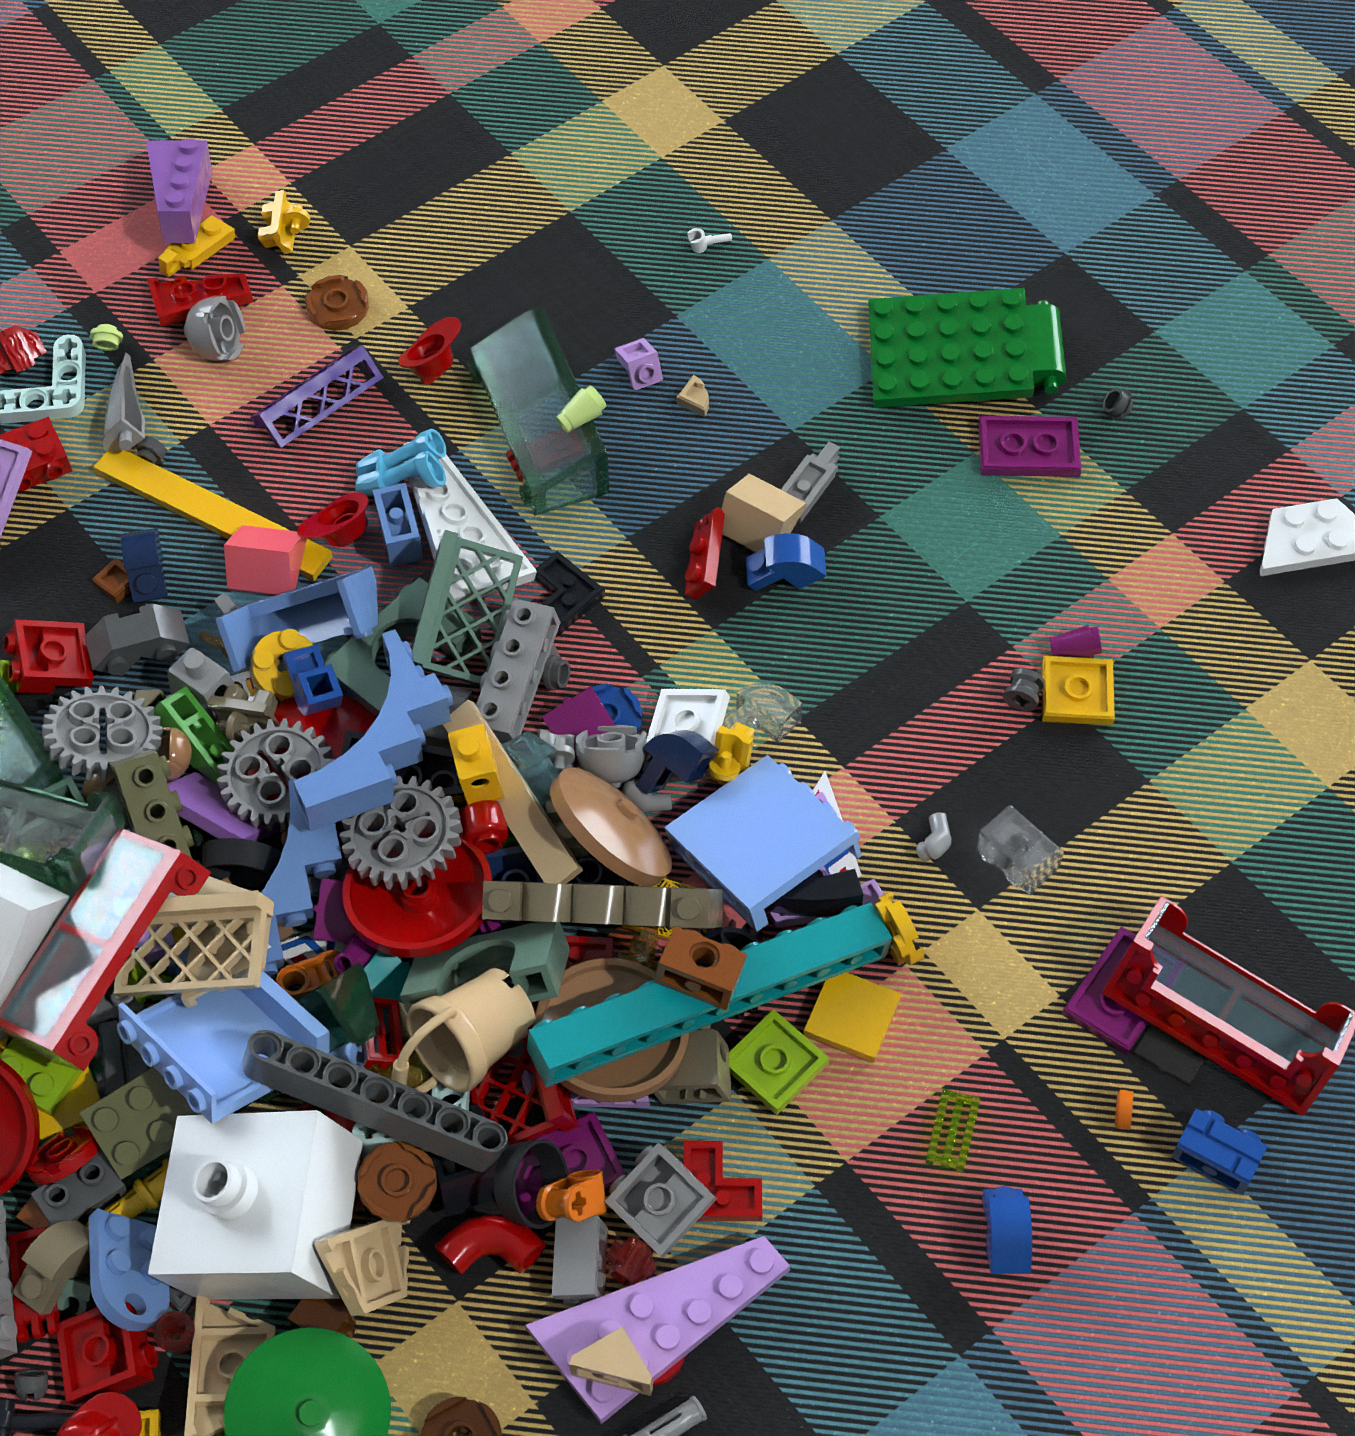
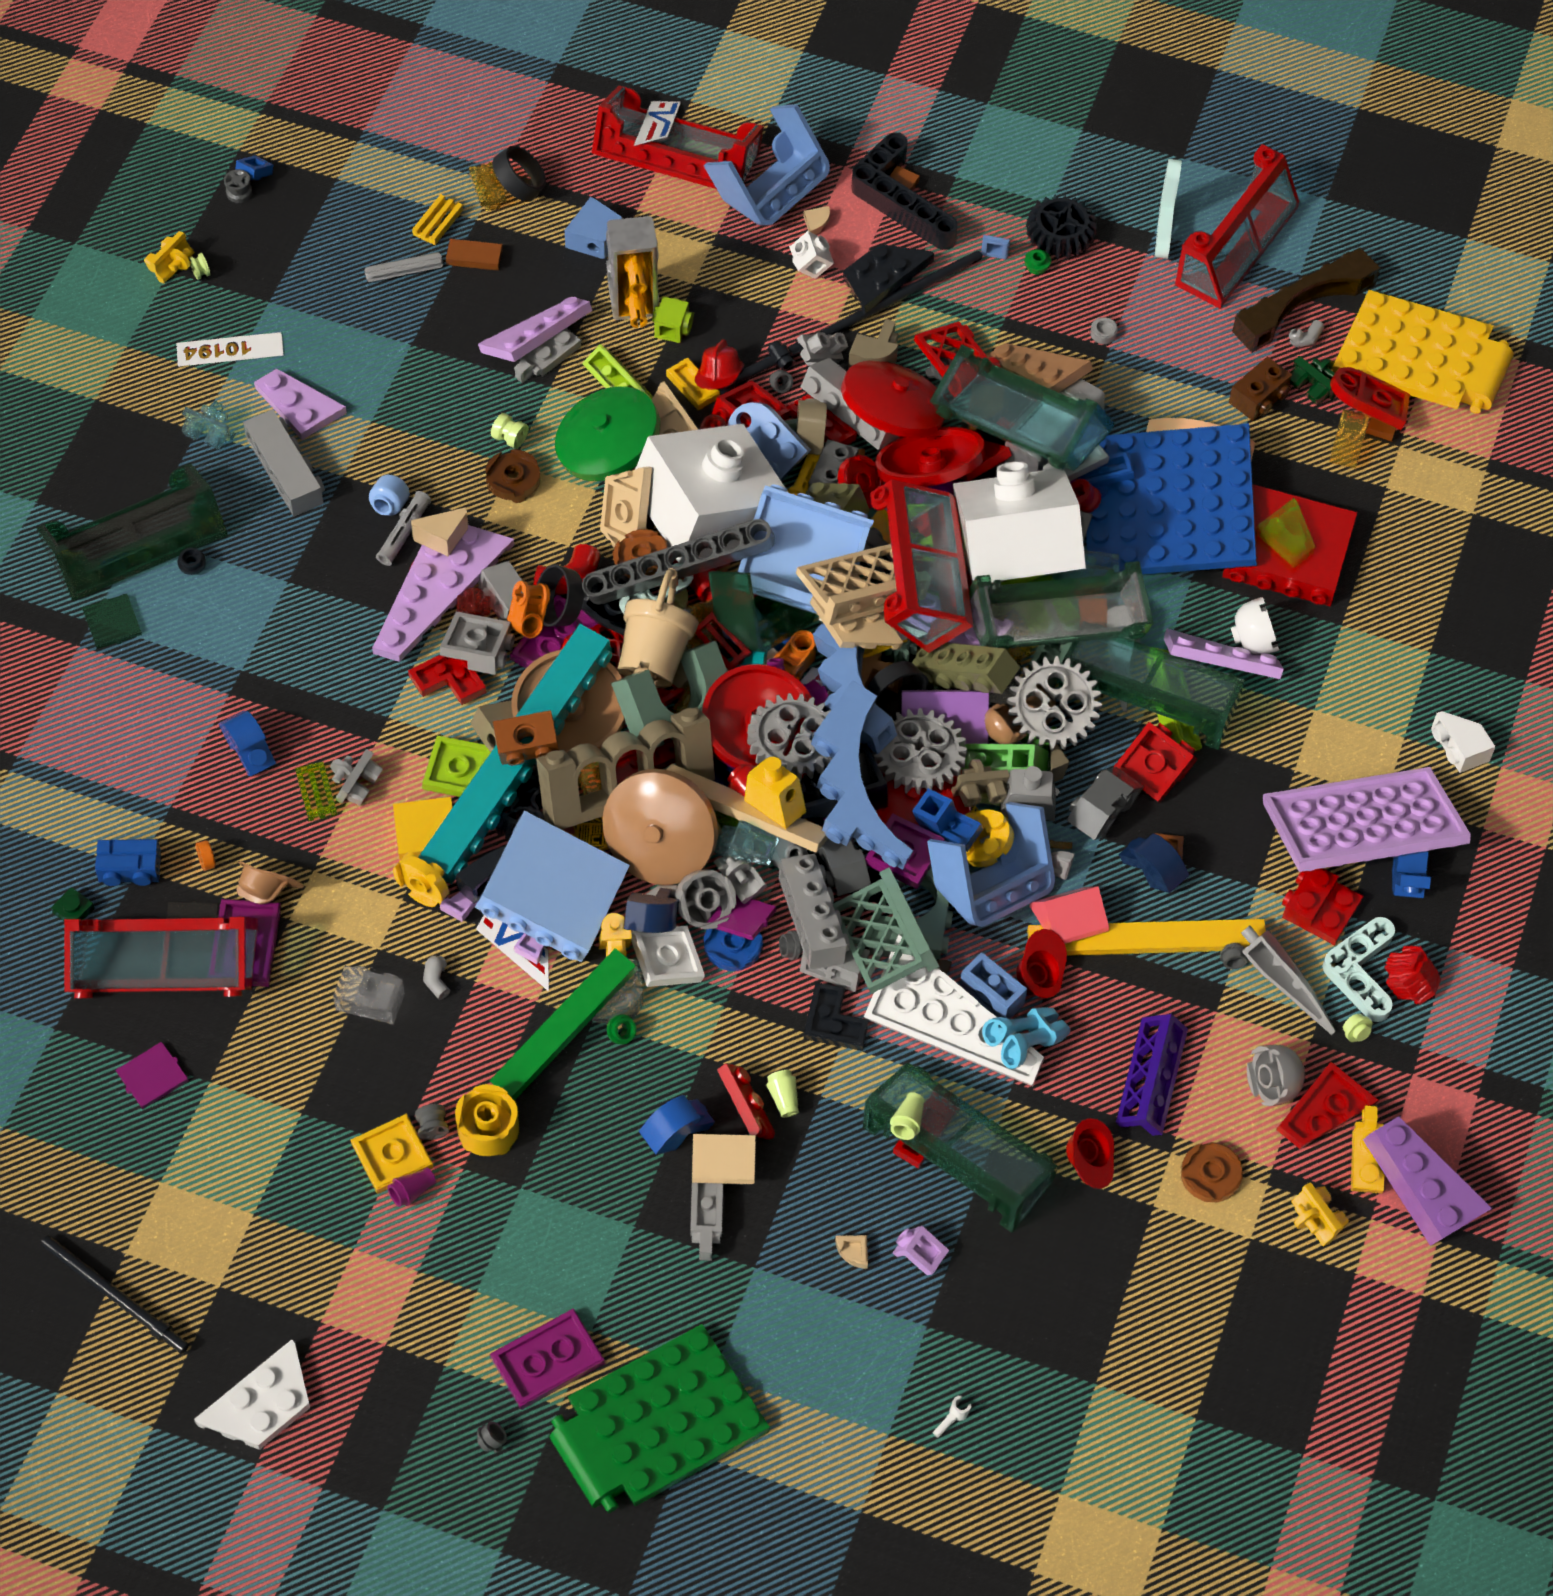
camera: 145 degrees right, 0 degrees up
none -> dark green plate [51,887,95,921]
none -> magenta piece [116,1042,188,1110]
none -> medium nougat piece [237,861,304,904]
none -> light grey hips [330,749,383,806]
none -> yellow brick [455,1084,519,1156]
none -> green tile [489,948,639,1101]
none -> green plate [607,1014,636,1045]
none -> yellowish green cone [766,1070,799,1118]
none -> magenta tile [865,814,945,889]

